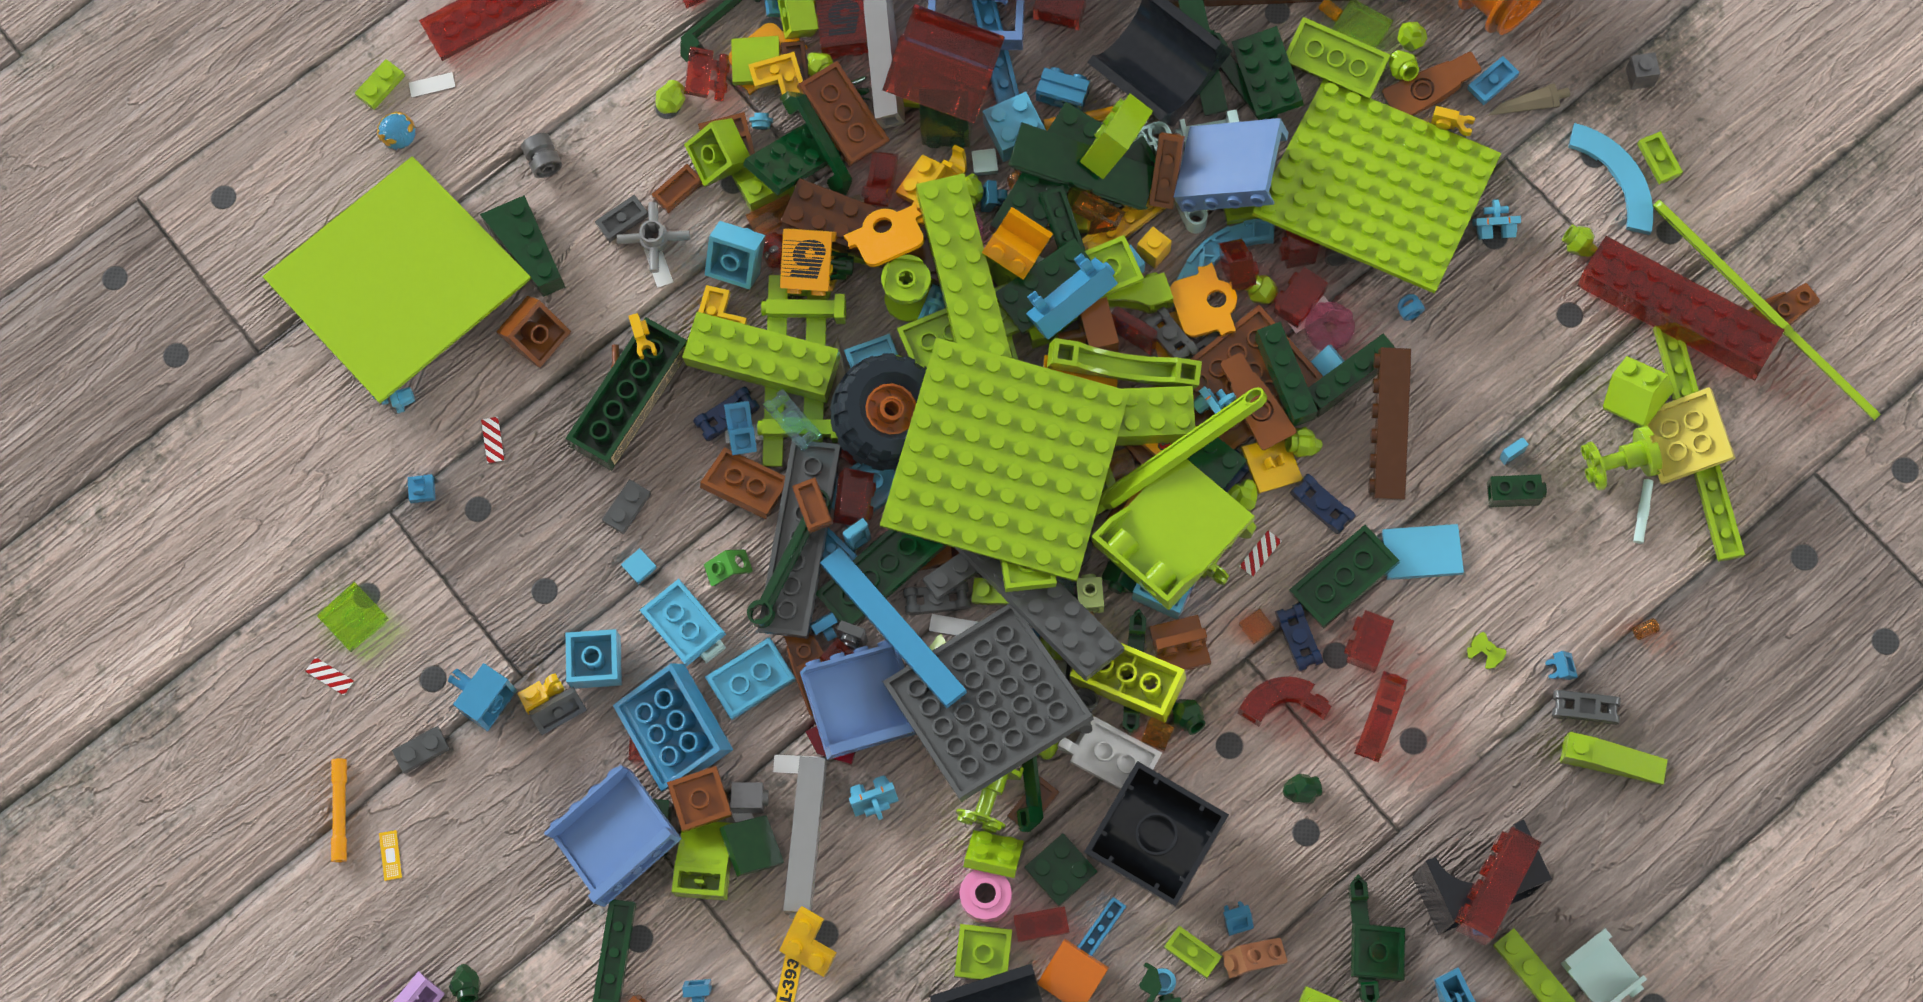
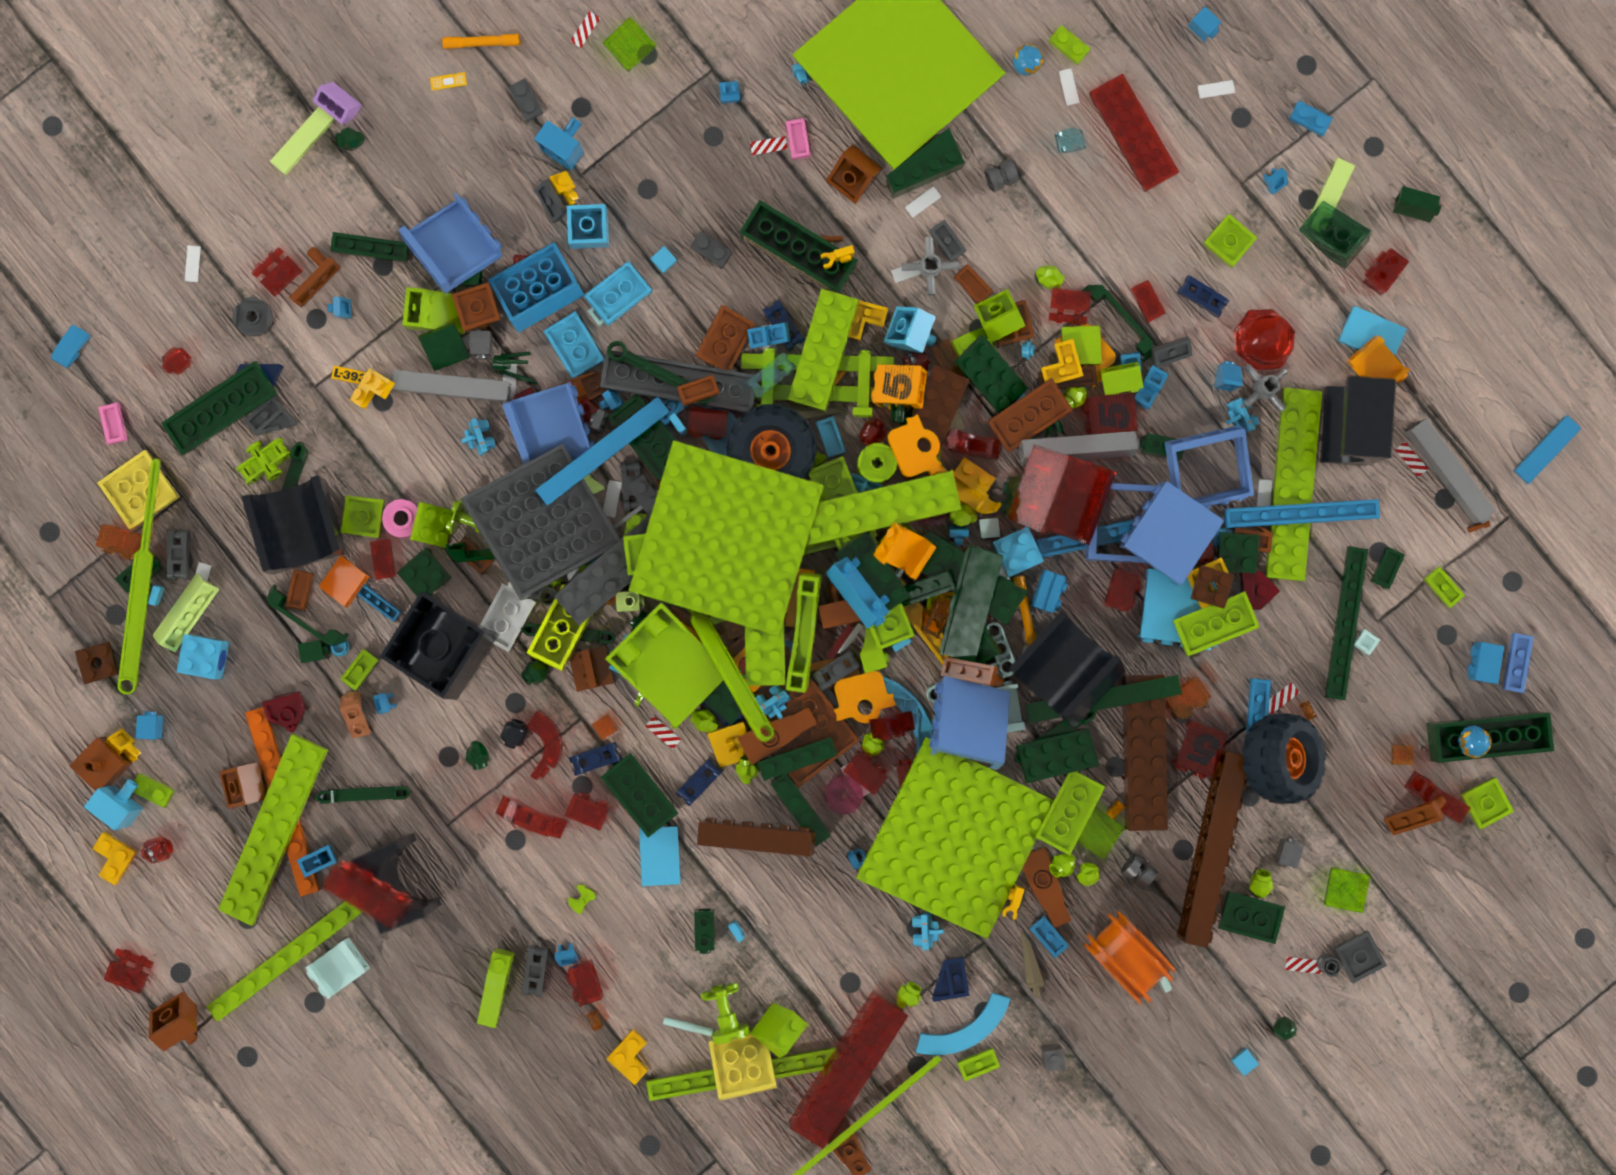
camera: 80 degrees right, 15 degrees up
bright green bracket [704,549,753,586] -> none
dark green piece [780,91,852,196] -> none
lime wedge [1080,93,1153,179] -> none
yellow brick [1137,227,1172,269] -> none
clear orange plate [1141,717,1174,751] -> none
medium azure tile [1311,345,1344,376] -> none
dark green tile [1351,923,1405,982] -> none
none -> dark green plant [492,352,537,384]
none -> black head [500,719,529,749]
none -> clear red brick [566,959,604,1007]
none -> yellow plate [607,1029,648,1085]
none -> light grey piece [613,492,658,530]
none -> bright pink tile [786,118,811,160]
none -> clear red head [859,419,887,446]
none -> white sticker [905,186,941,218]
none -> dark blue wing [932,956,970,1002]
none -> clear light blue brick [1055,128,1086,153]

